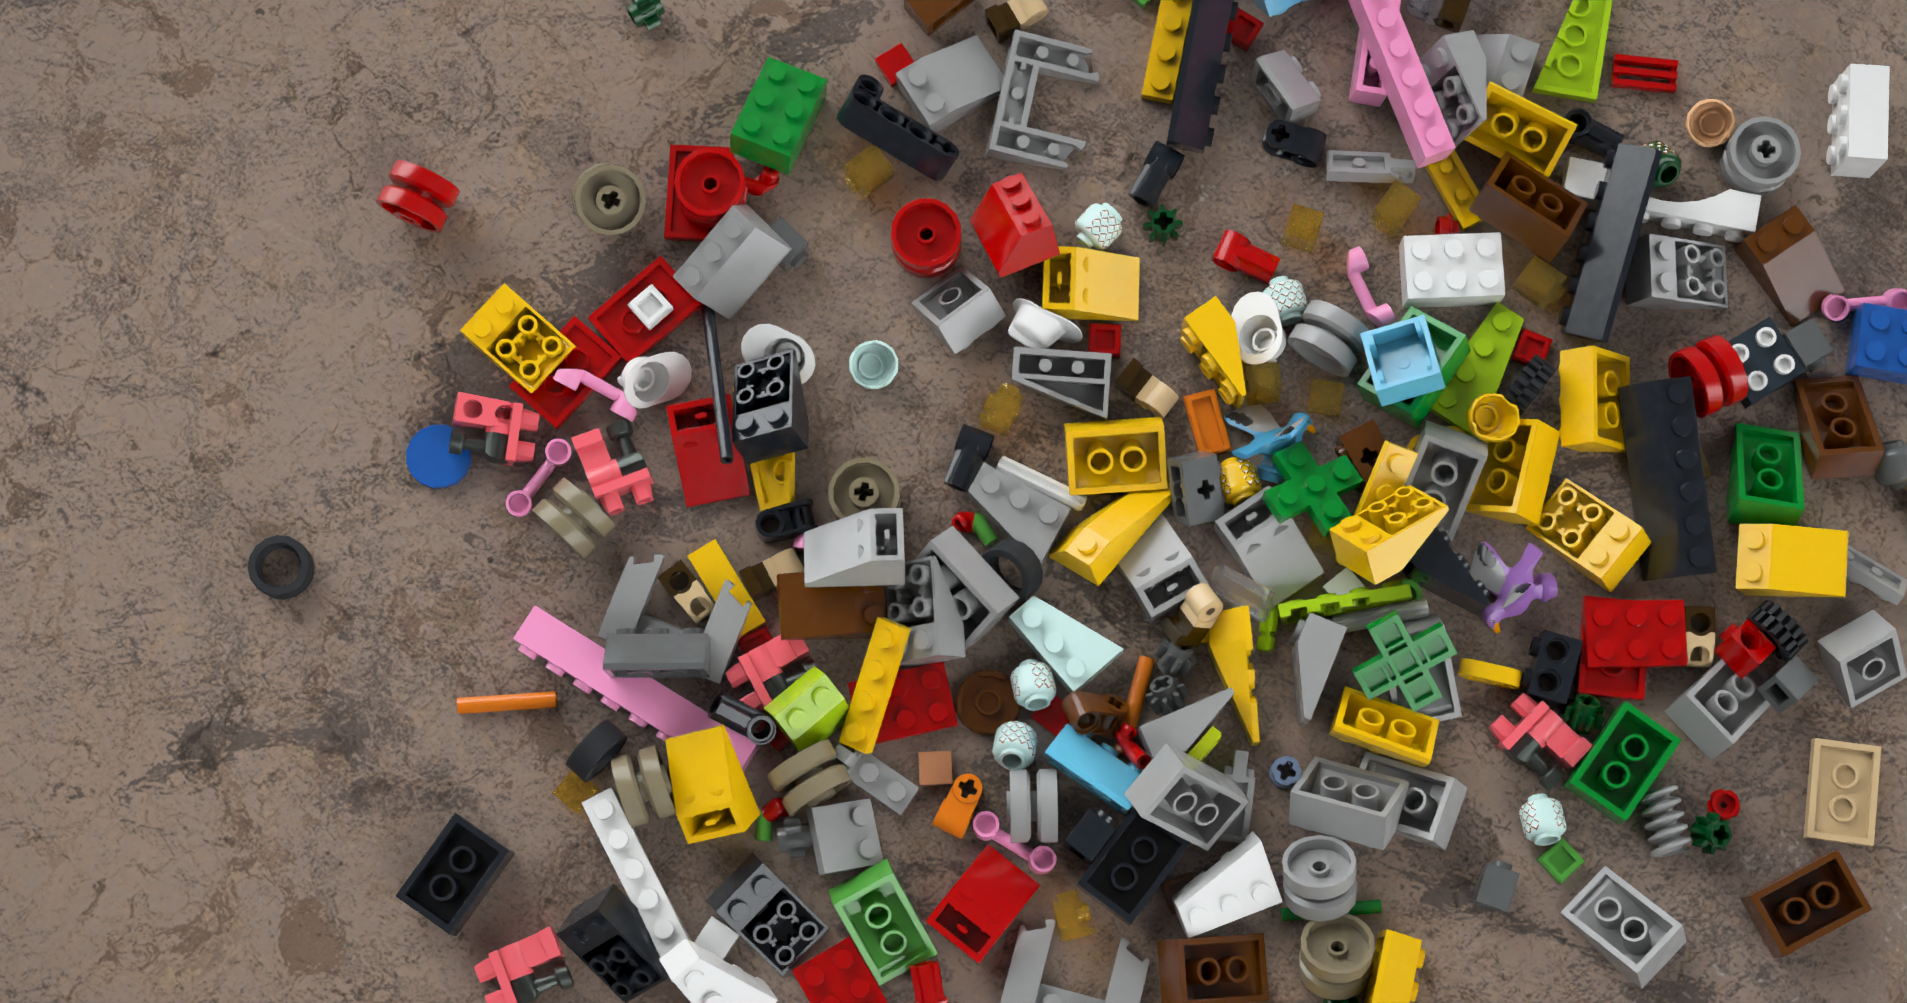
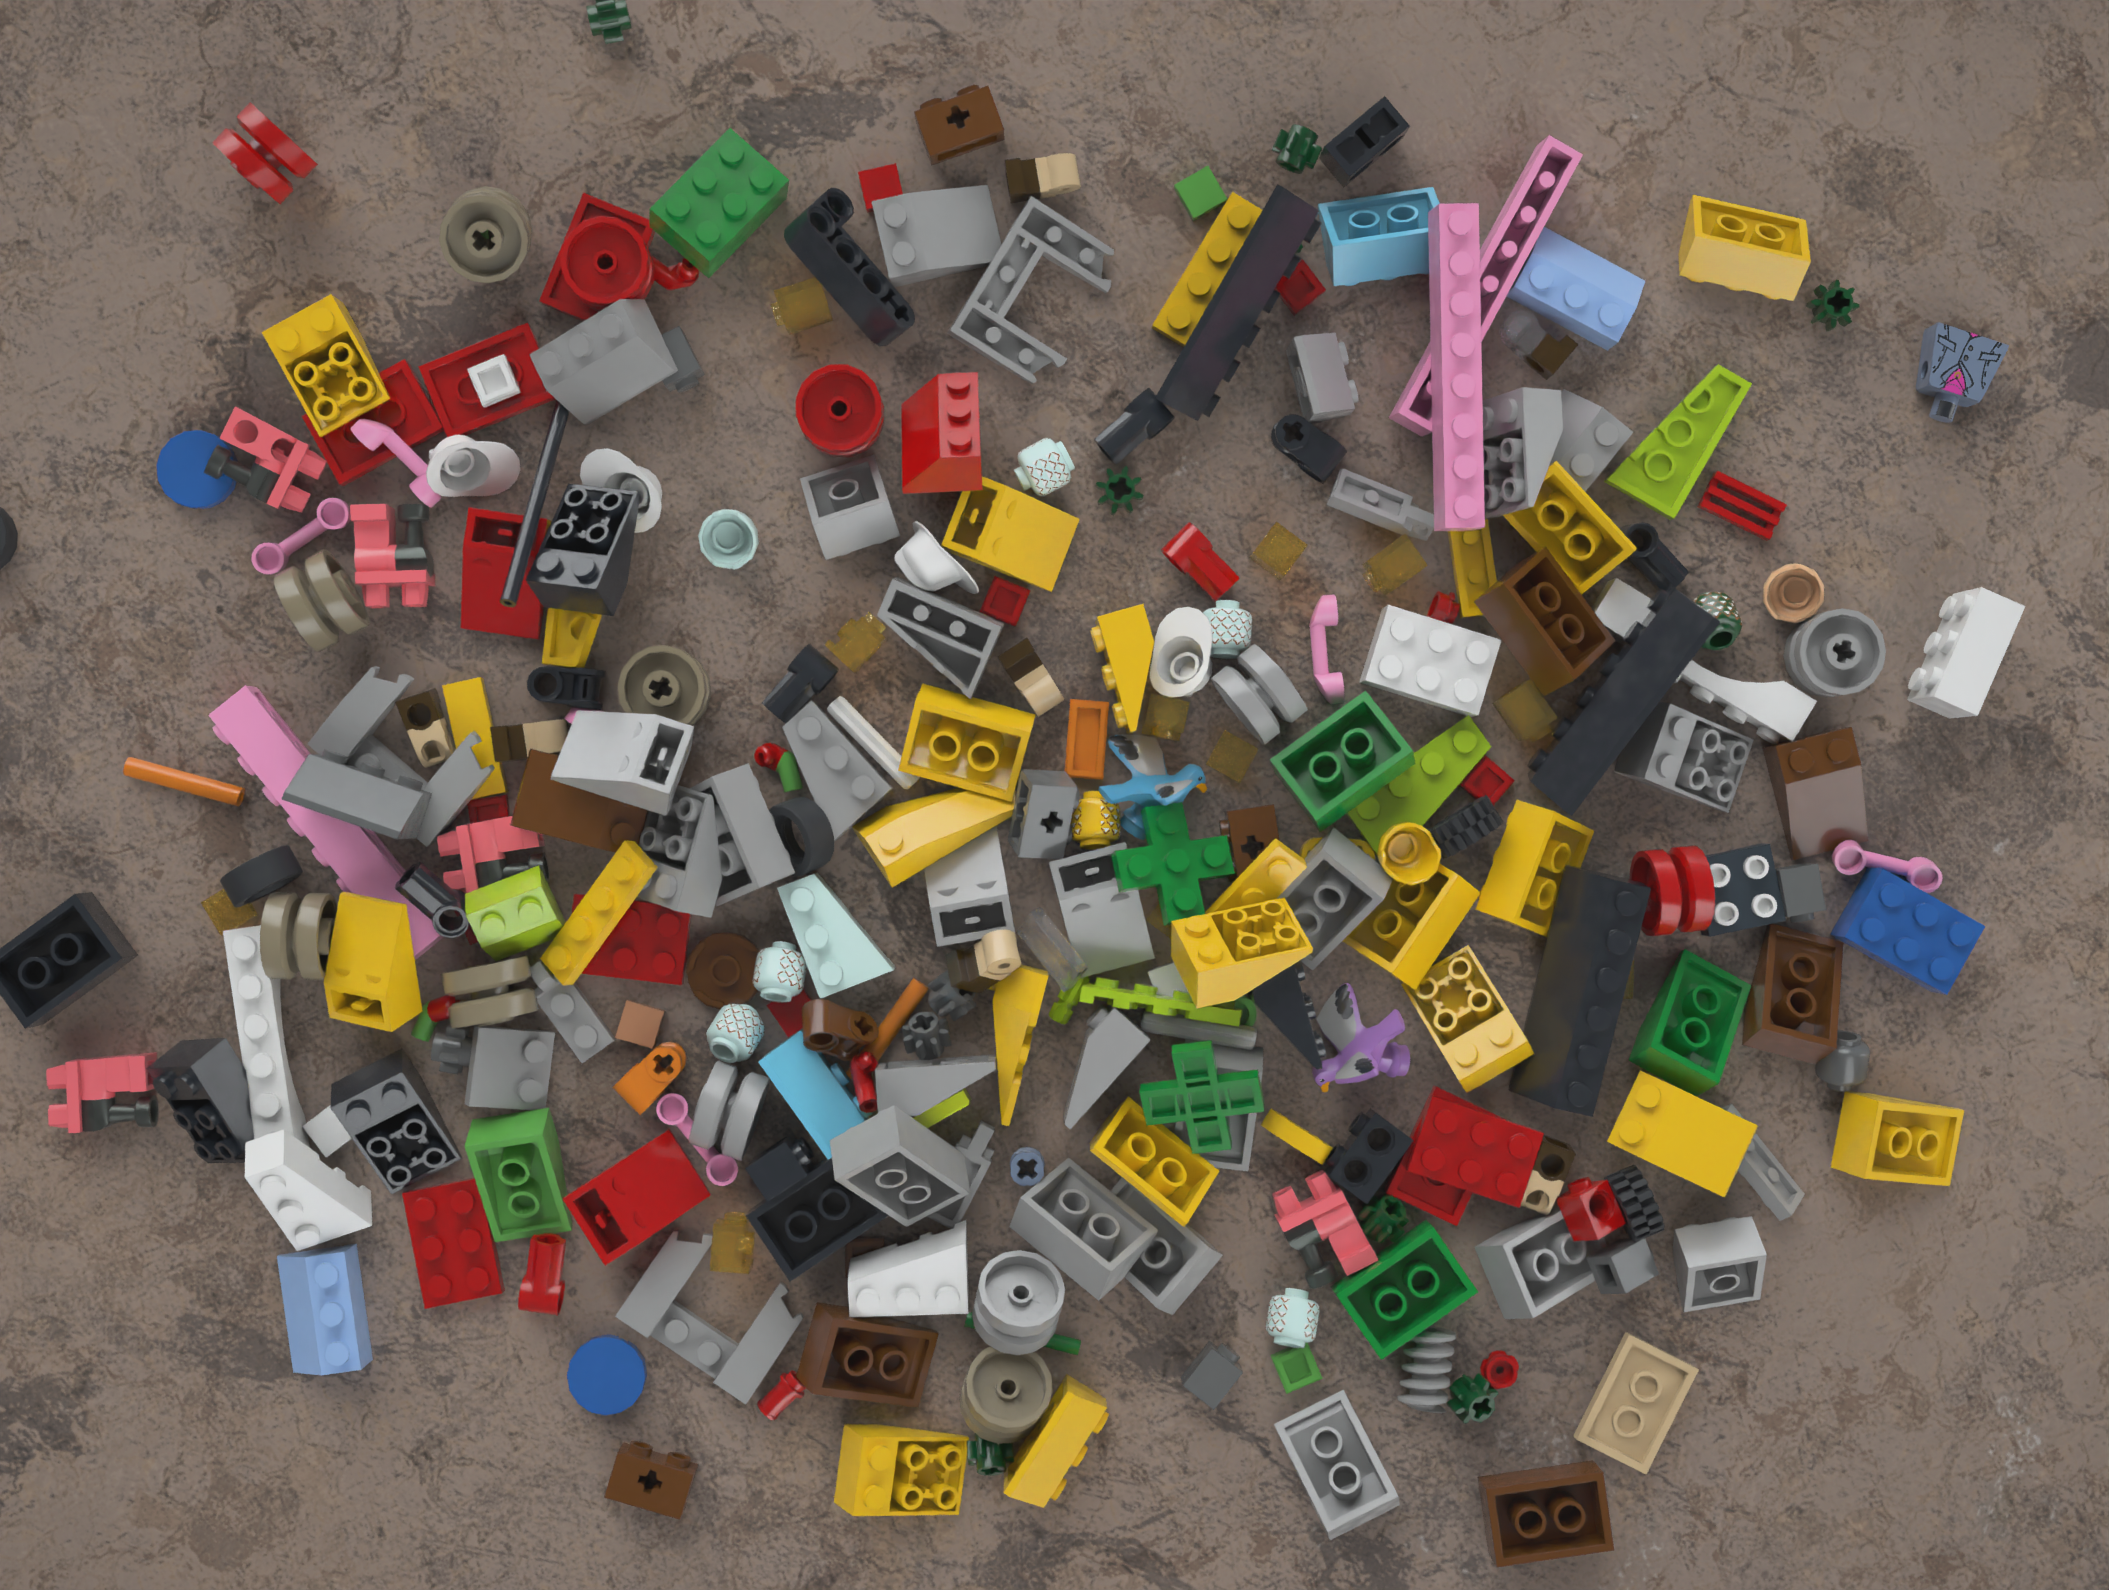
camera: 20 degrees right, 10 degrees up
medium azure container [1360,315,1446,406] -> none

